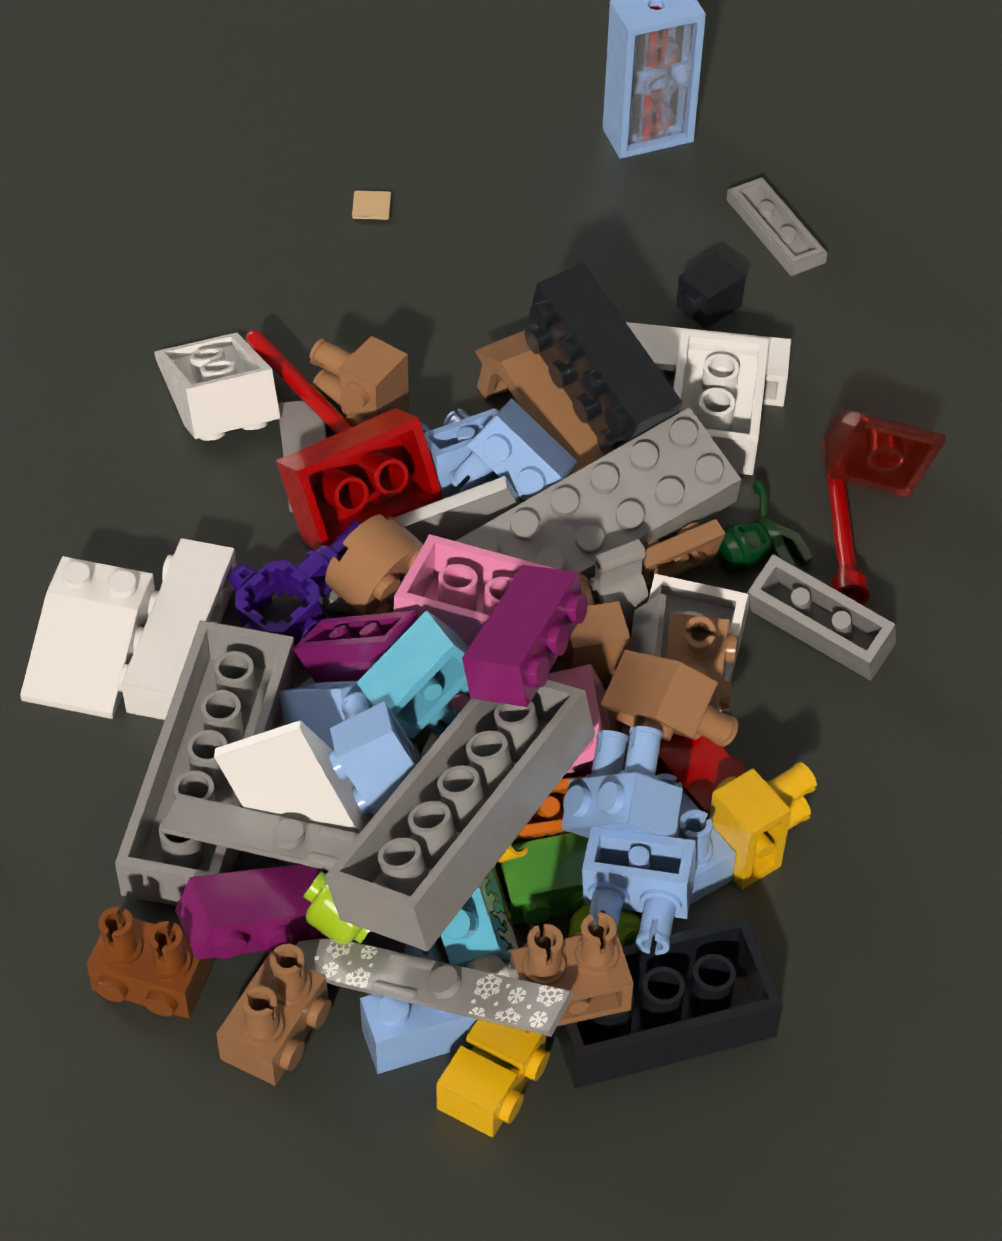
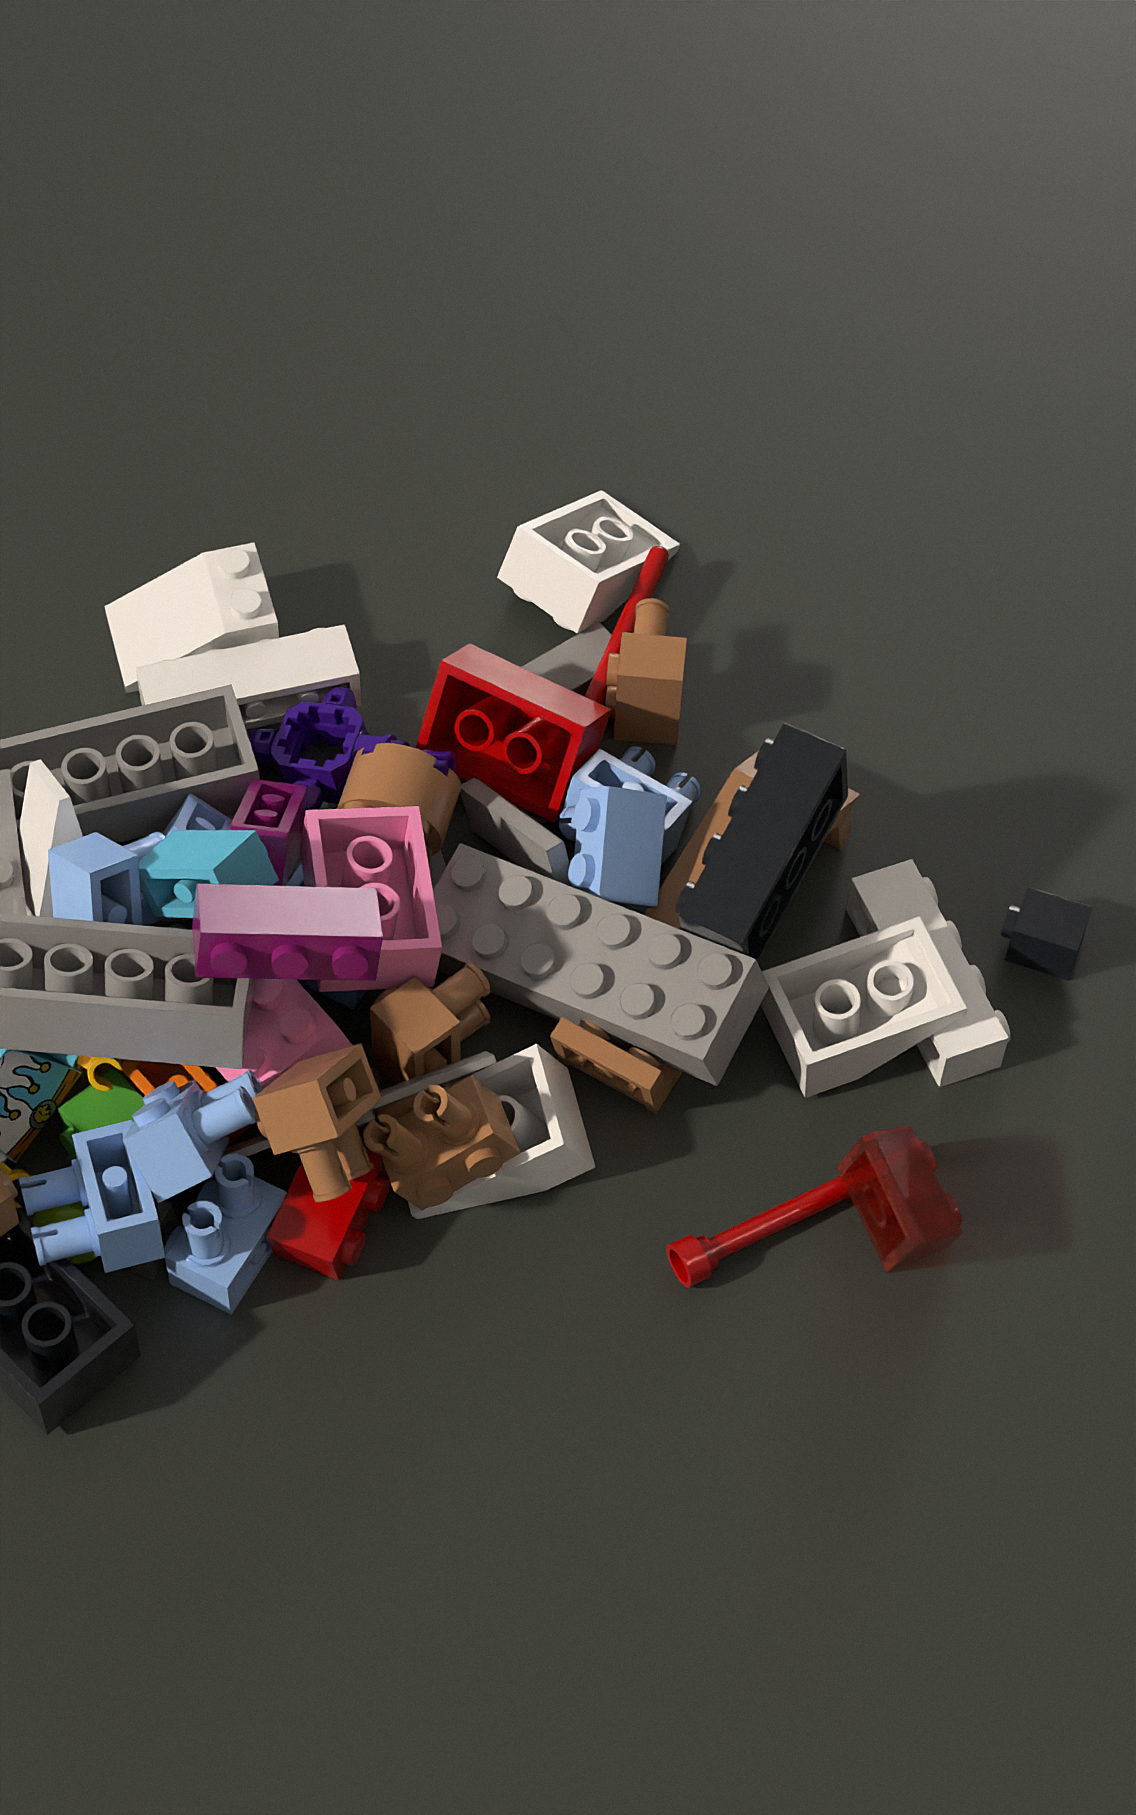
camera: 60 degrees right, 5 degrees up
tan piece [352,191,391,220] -> none
light grey piece [589,539,648,638] -> none
yellow brick [709,762,817,890] -> none
dark green piece [716,480,814,571] -> none
light grey brick [747,554,896,681] -> none

